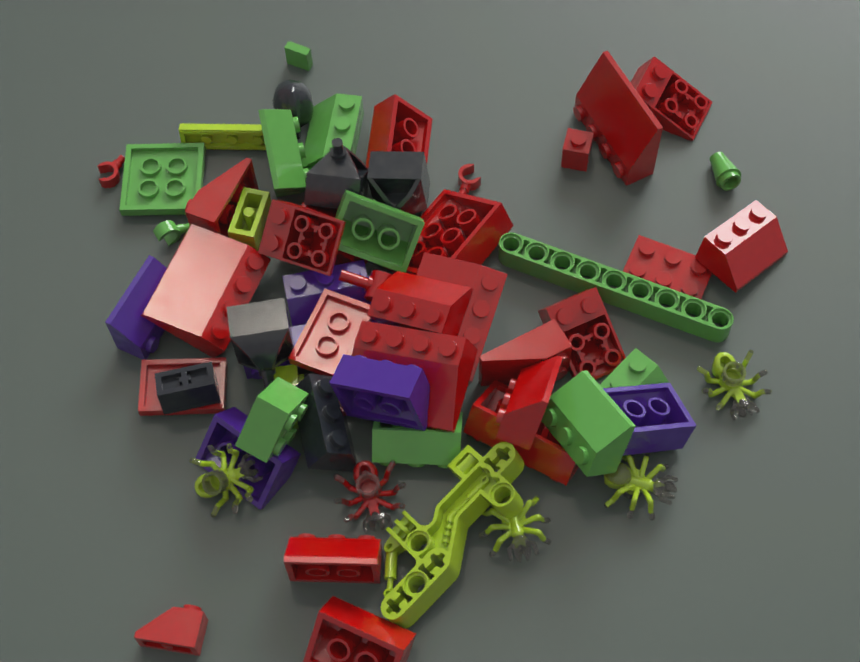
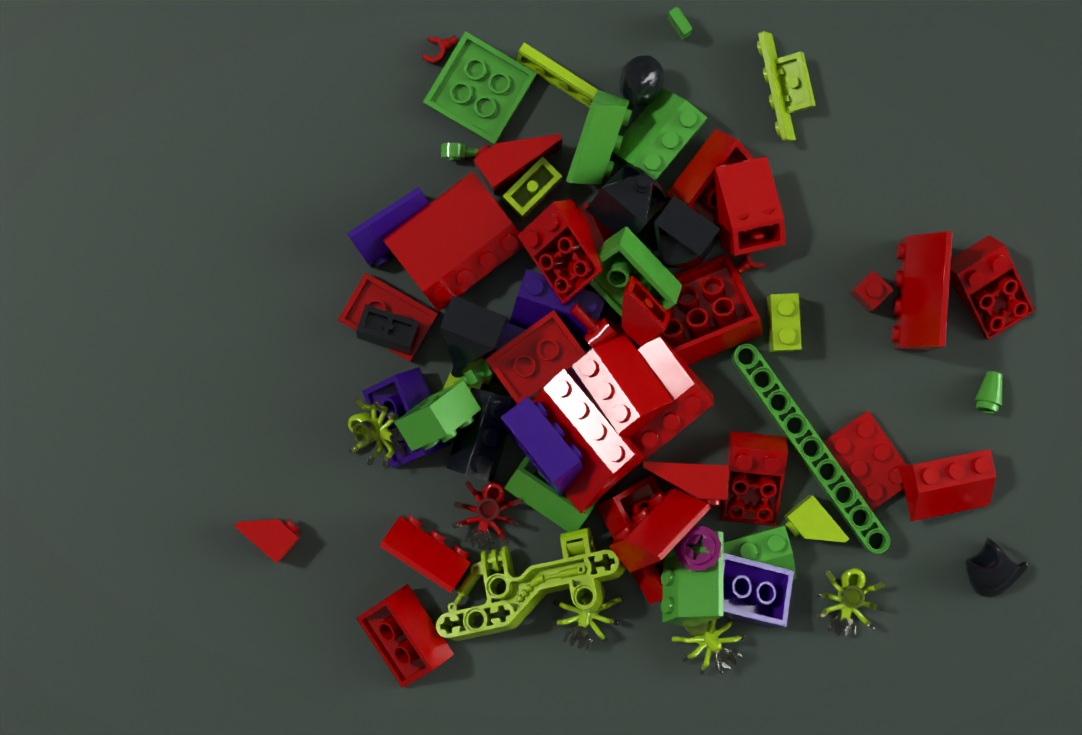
camera: 30 degrees right, 25 degrees up
none -> bright green piece [454,362,493,387]
none -> red slope [621,276,671,347]
none -> magenta gear [675,526,722,572]
none -> red slope [714,156,786,256]
none -> lime bracket [757,31,816,142]
none -> lime brick [767,293,802,353]
none -> lime slope [784,495,849,542]
none -> black piece [966,538,1028,598]

